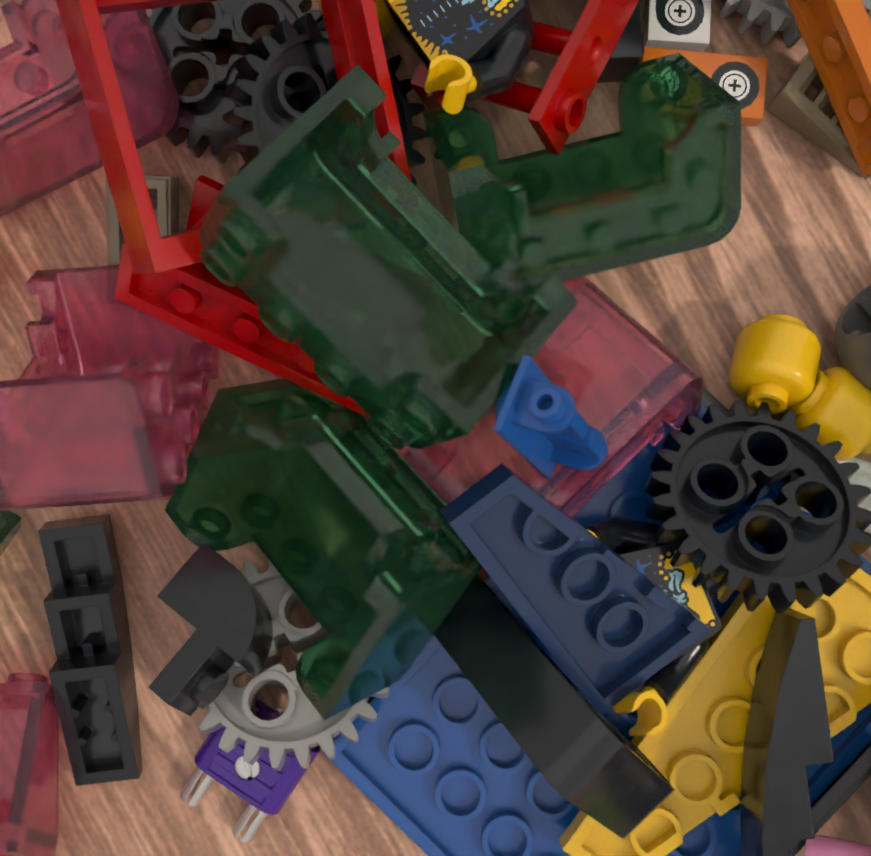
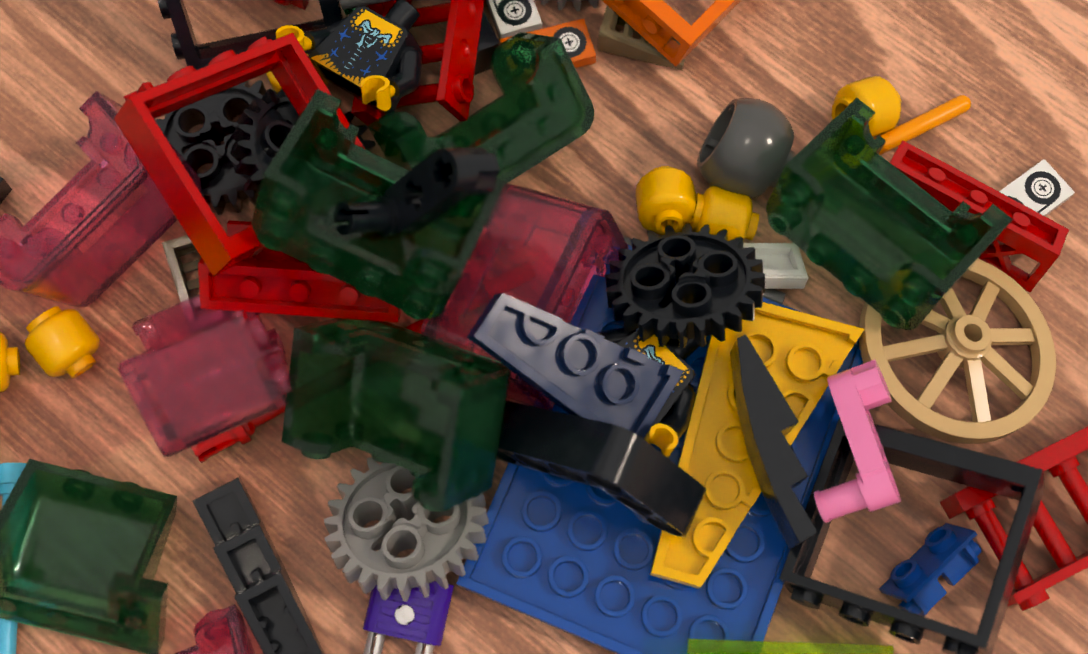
camera: 20 degrees left, 15 degrees down
black brick [148,542,273,716] -> none
blue hinge [492,355,608,479] -> none
none -> black beam [334,148,499,237]

